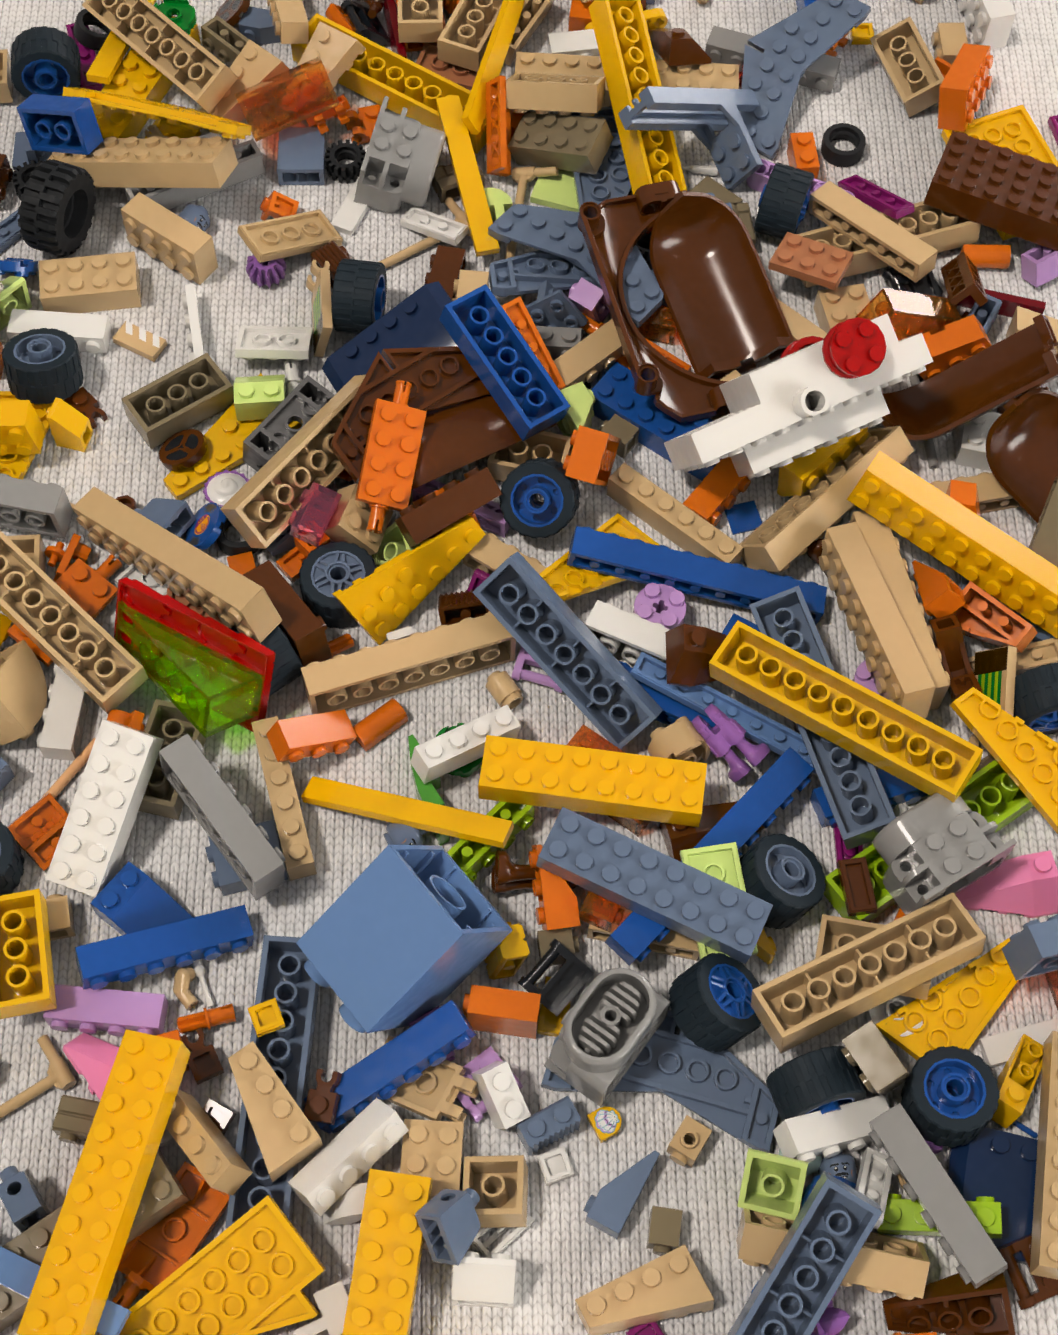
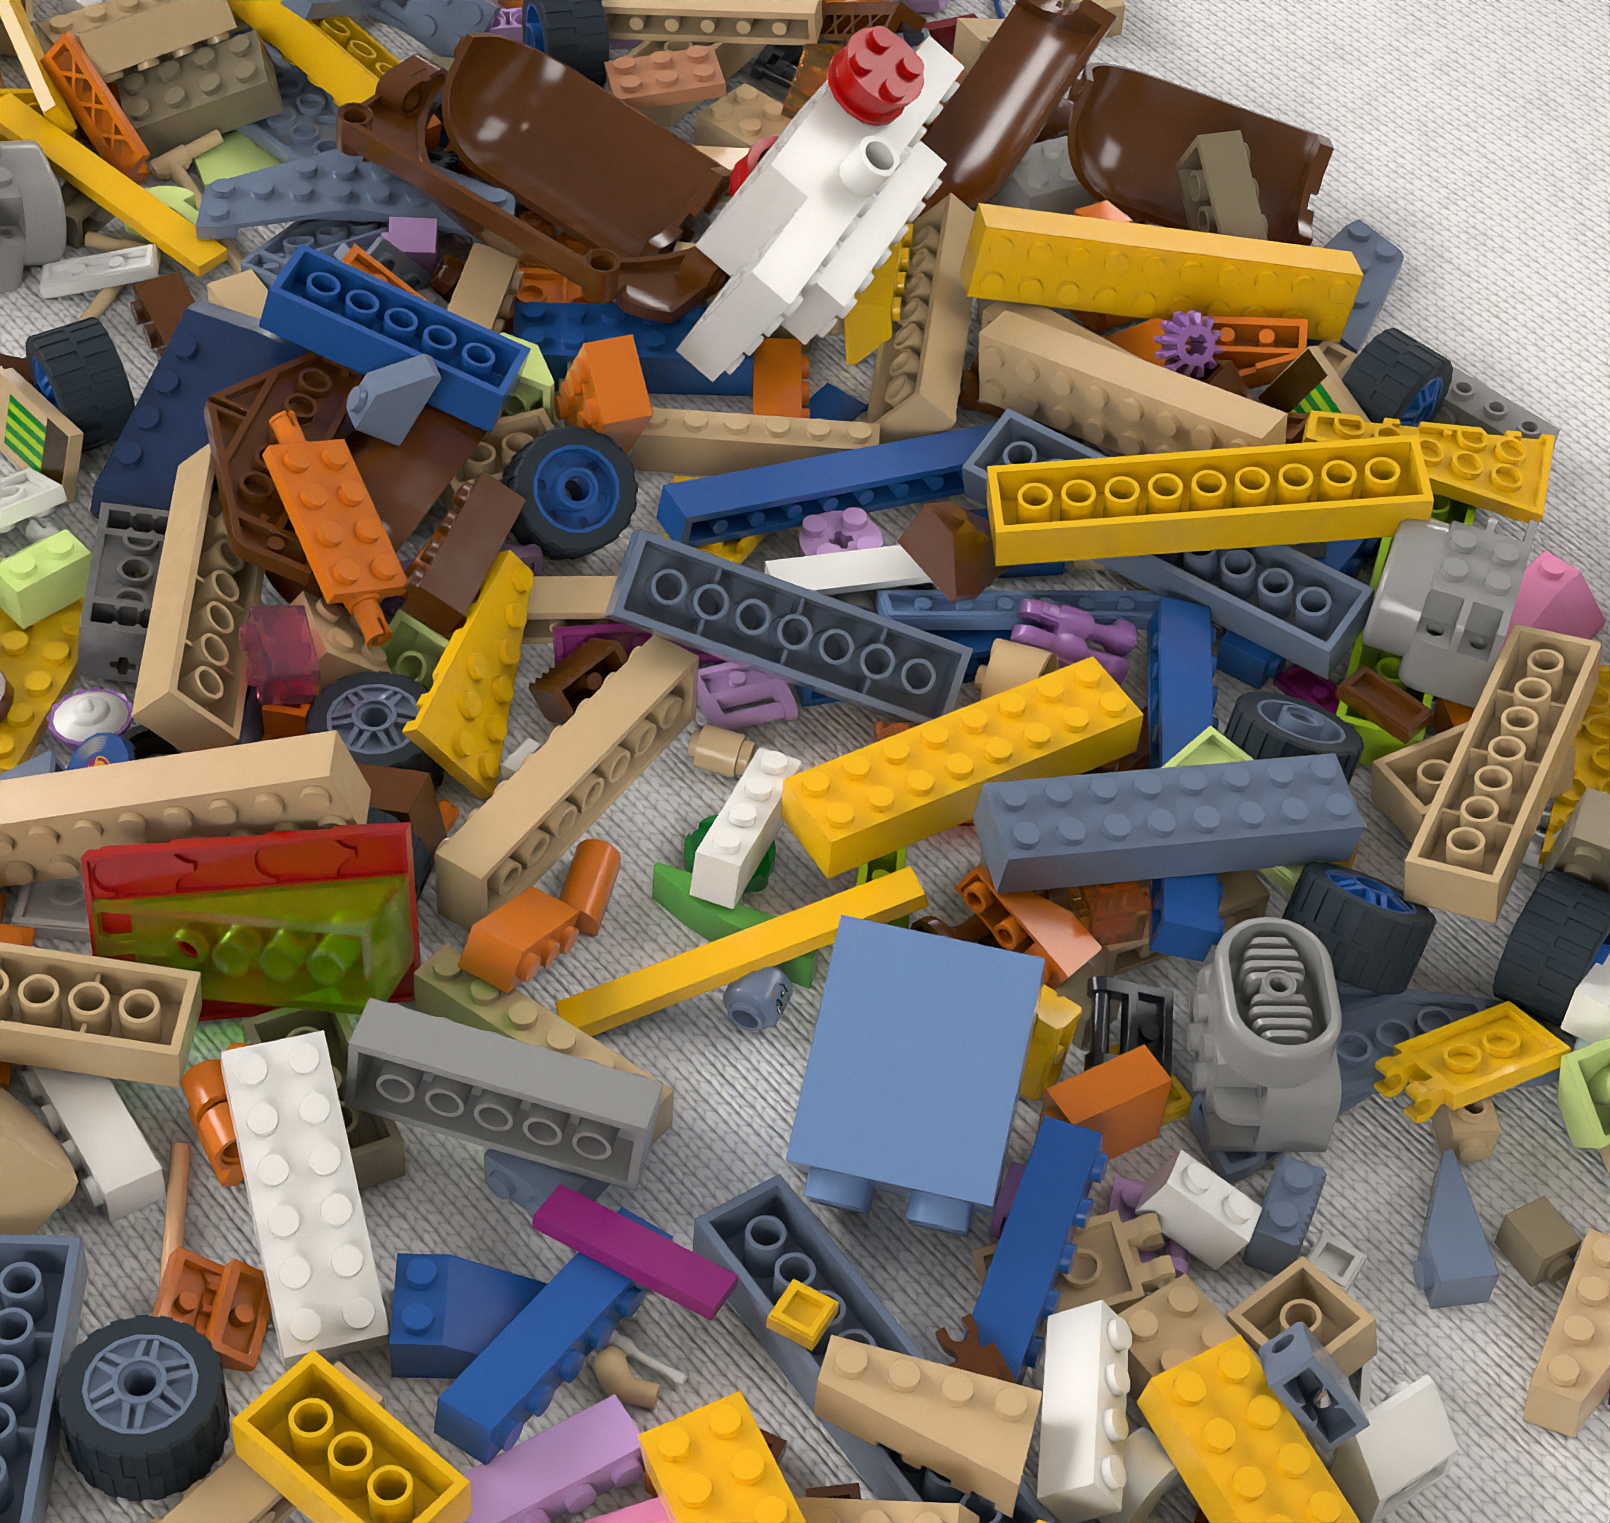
camera: 40 degrees left, 15 degrees down
orange axle [177,1003,236,1033] -> none
tile [586,1106,621,1143] -> none
none -> sand blue slope [346,354,442,446]
none -> reddish brown tile [429,254,464,295]
none -> magenta tile [532,1184,739,1321]
none -> medium lavender gear [1153,310,1224,378]
none -> yellow tile [1374,1001,1571,1123]

